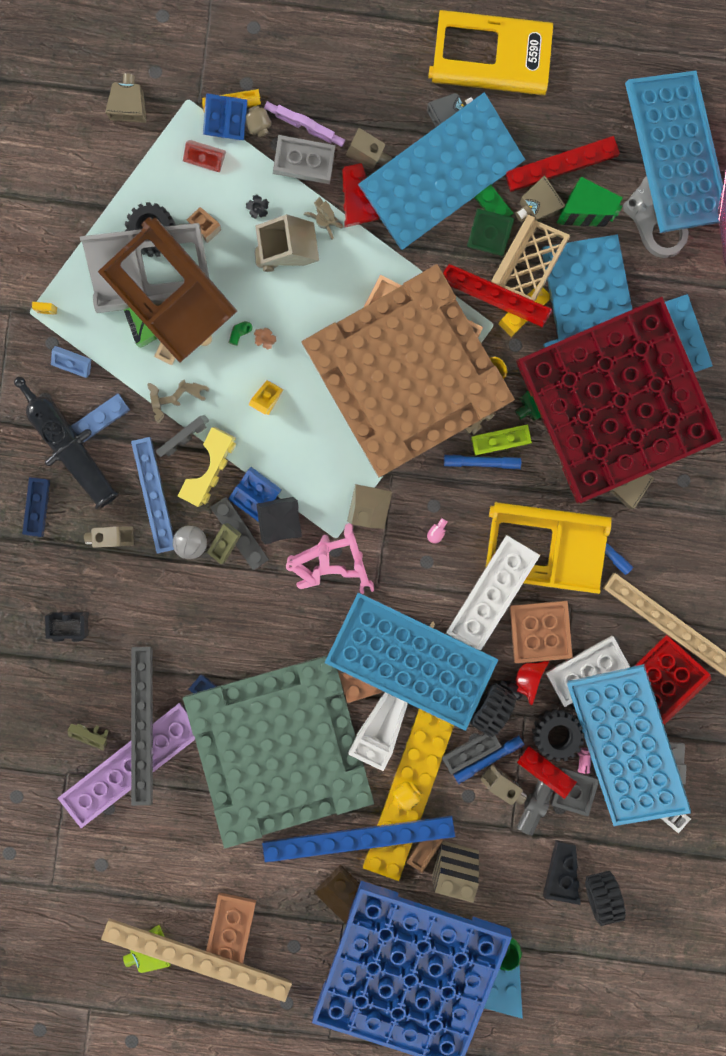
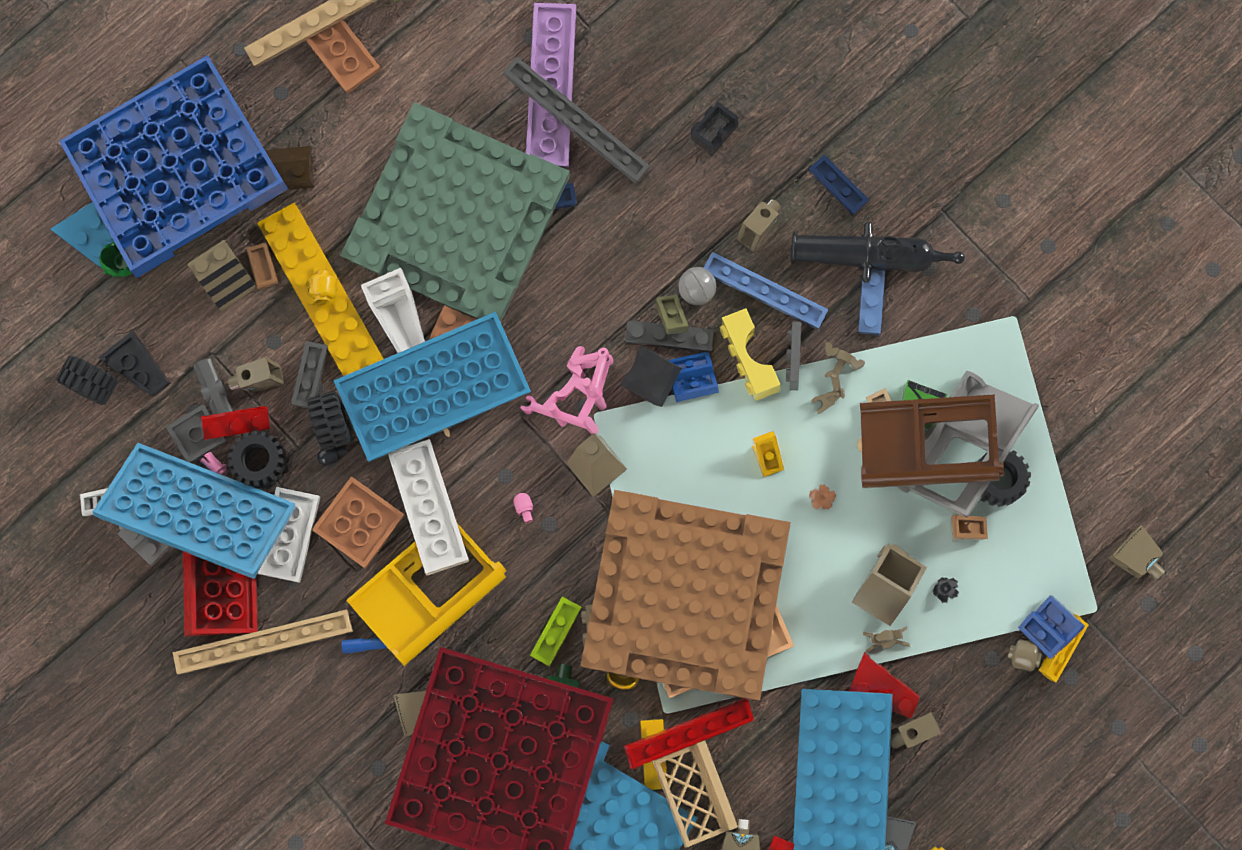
camera: 135 degrees right, 10 degrees down
yellow tile [32,302,57,315] -> none
medium blue plate [51,346,91,378] -> none
olive plate [68,724,108,751] -> none
clear red slope [183,140,226,172] -> none
green arm [228,321,253,346] -> none
blue plate [262,816,455,862] -> none
lavender piece [264,101,345,147] -> none
light grey plate [273,135,335,184] -> none
blue piece [444,455,521,469] -> none
blue piece [453,735,524,784] -> none
dark green tile [467,208,514,256] -> none
green plate [474,184,513,217] -> none
red hat [516,660,550,706] -> none

